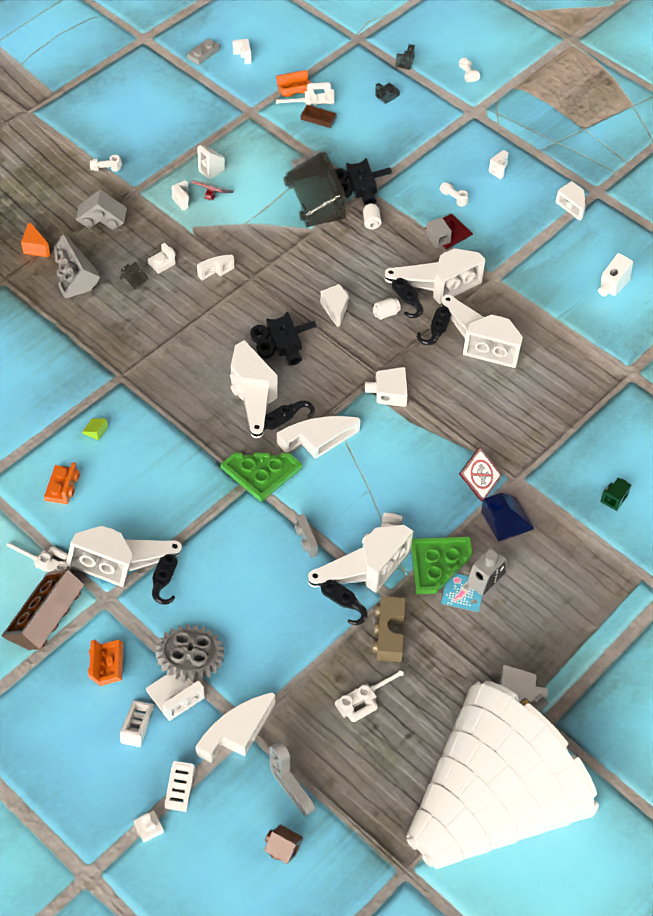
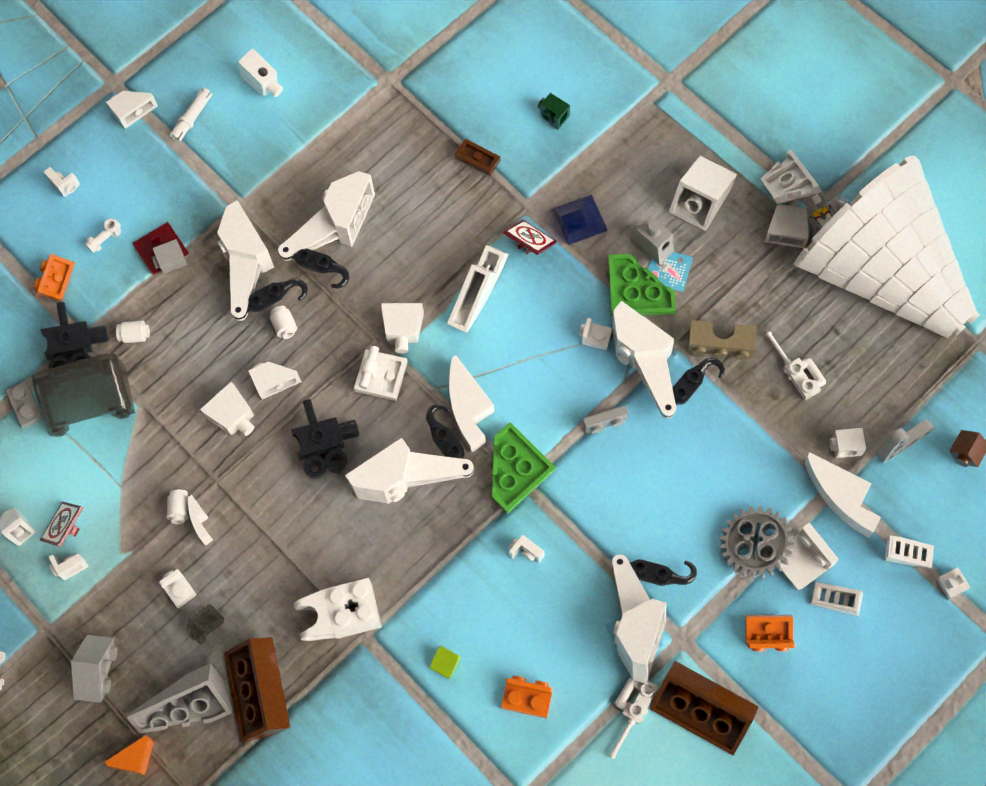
camera: 80 degrees left, 15 degrees up
none -> orange bracket [33,254,75,302]
none -> white brick [167,490,189,524]
none -> white pin [169,88,212,142]
none -> white torso [200,382,255,436]
none -> reddish brown slope [224,637,290,743]
none -> white brick [293,578,382,641]
none -> white plate [354,346,408,401]
none -> white slope [447,245,509,332]
none -> reddish brown plate [455,139,501,176]
none -> white bracket [508,535,545,563]
none -> white slope [669,156,737,231]
none -> white wing [761,150,822,204]
none -> white brick [830,428,866,458]

